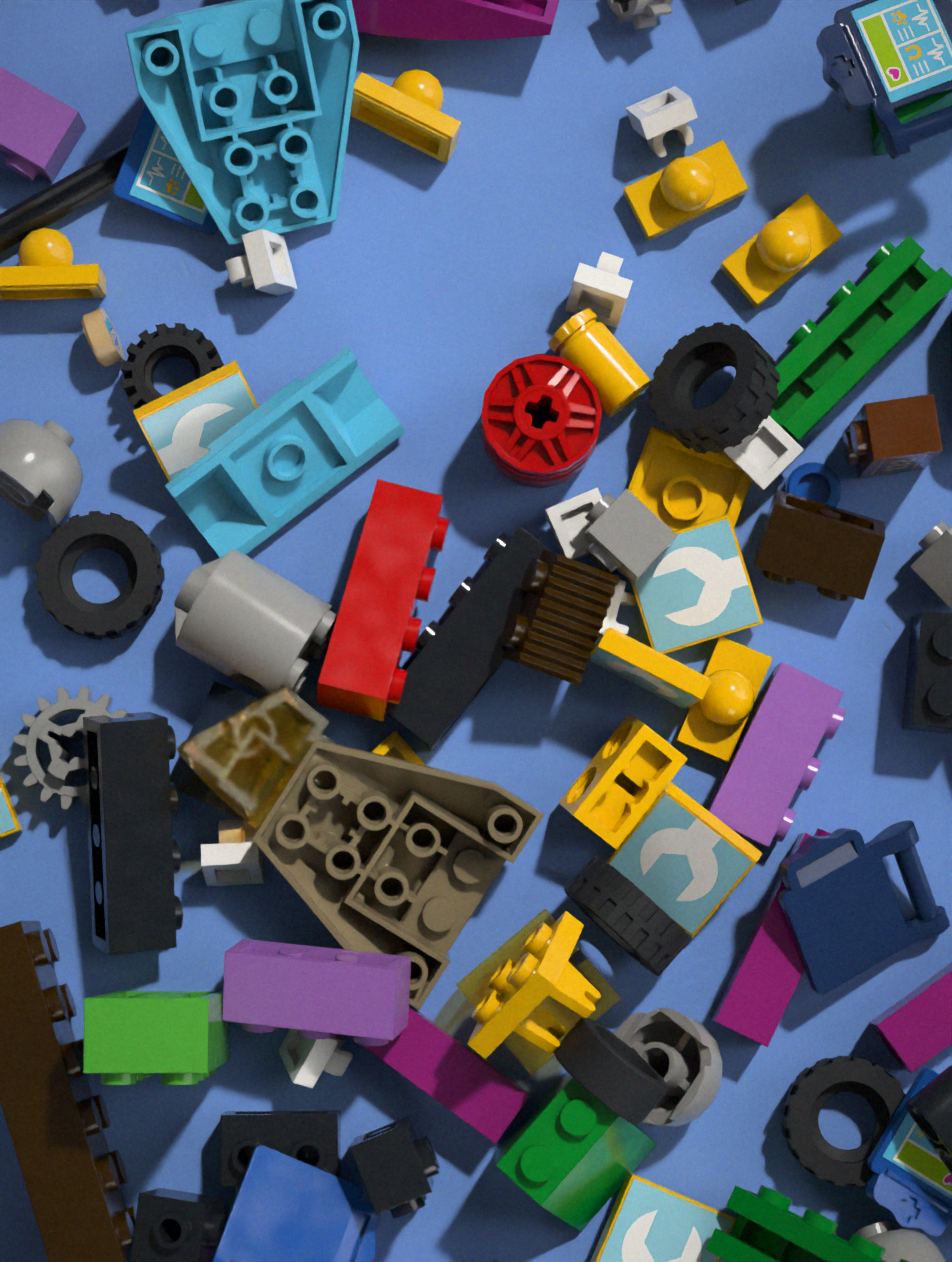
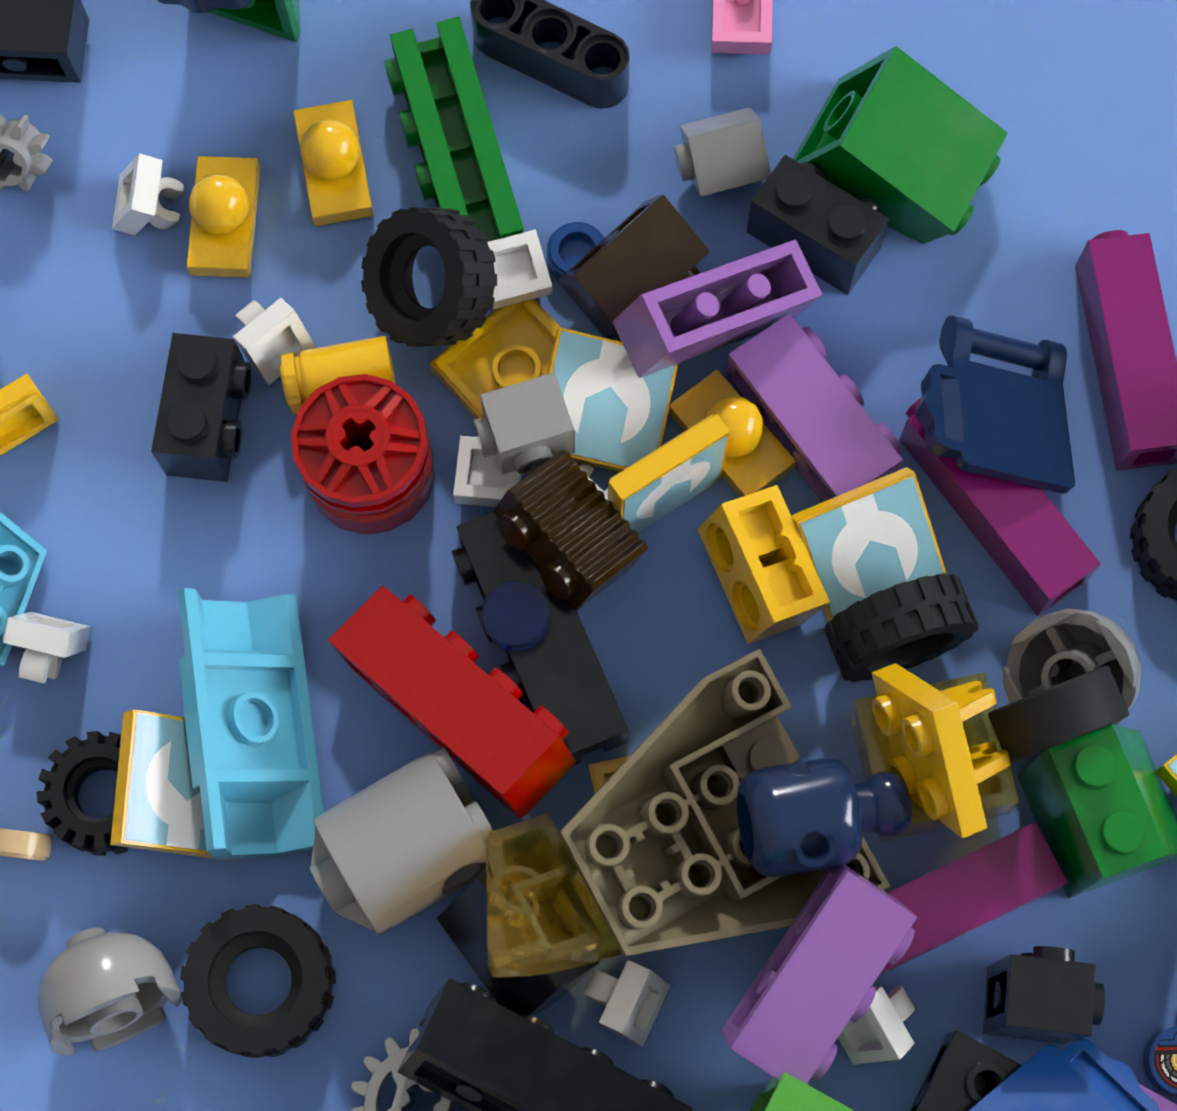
camera: 60 degrees left, 10 degrees down
reddish brown brick [843,394,943,479] -> none
none -> black brick [151,333,252,482]
none -> clear blue tile [483,581,549,651]
none -> medium lavender brick [612,239,823,378]
none -> dark blue piece [737,757,912,877]

